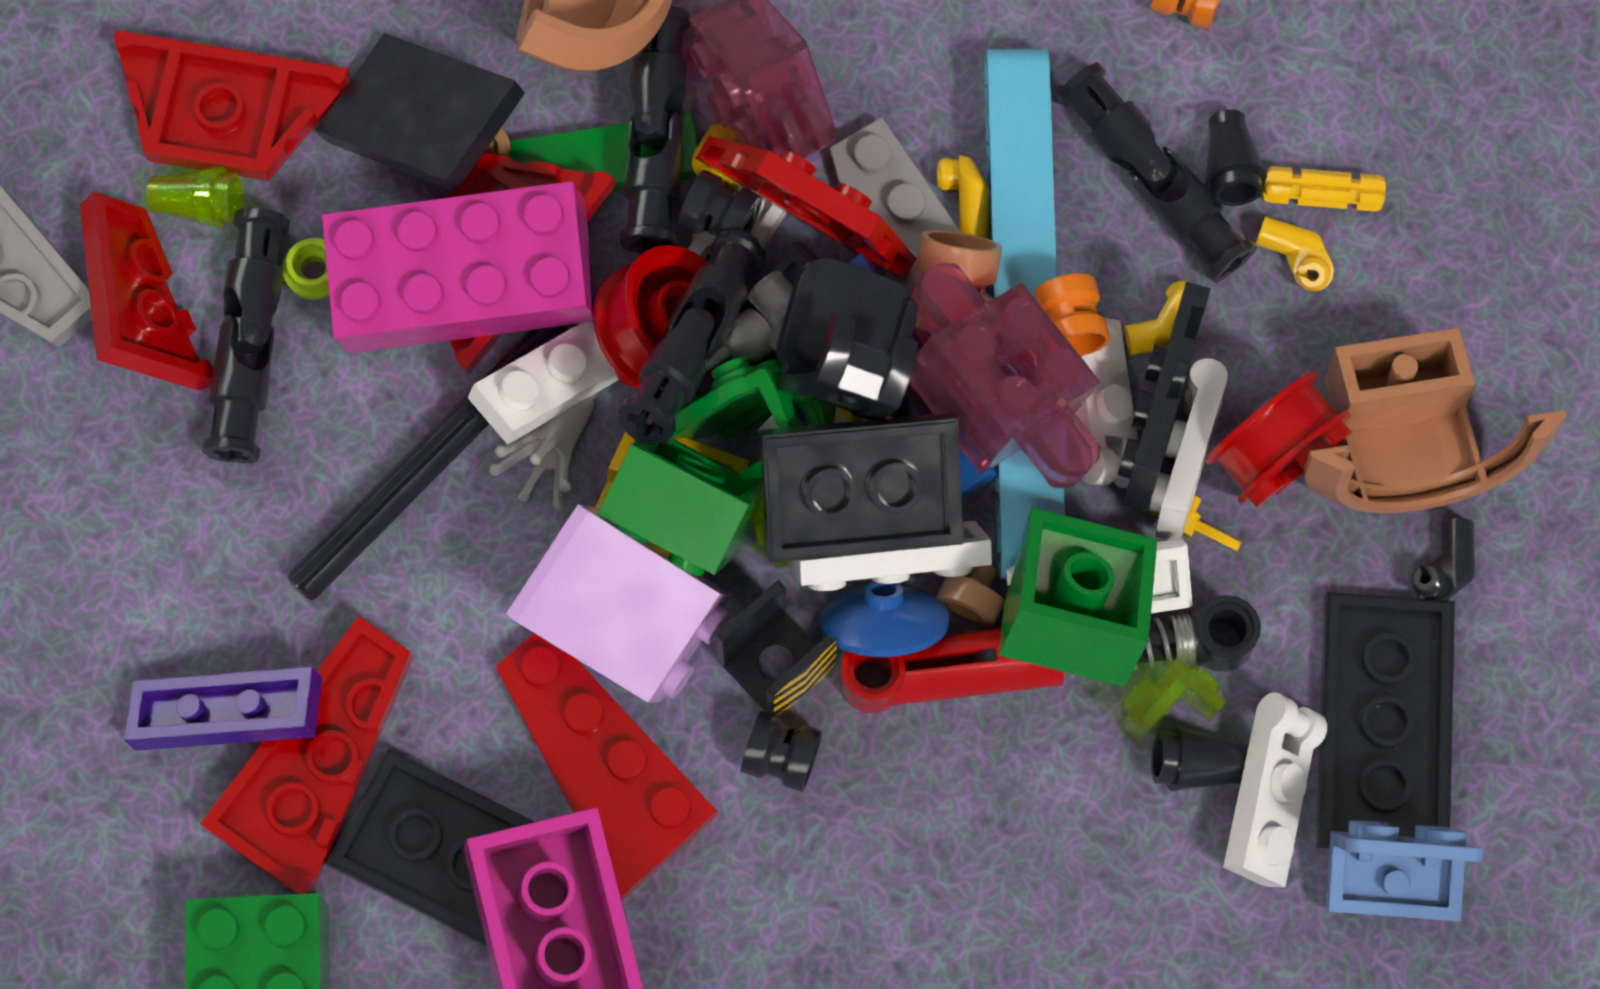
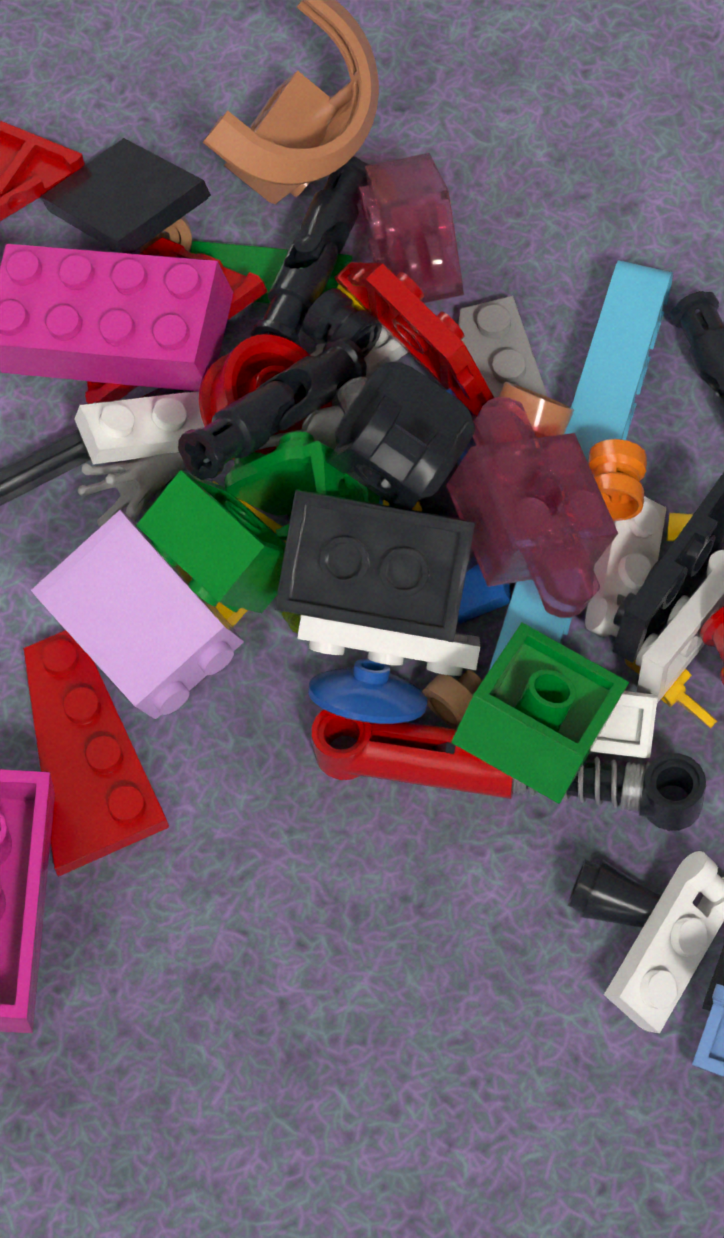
camera: 25 degrees right, 10 degrees down
black piece [716,580,837,717] -> none
black wheel [740,711,823,793] -> none
yellow arm [937,155,990,238] -> none
clear neon green bracket [1120,659,1226,745] -> none

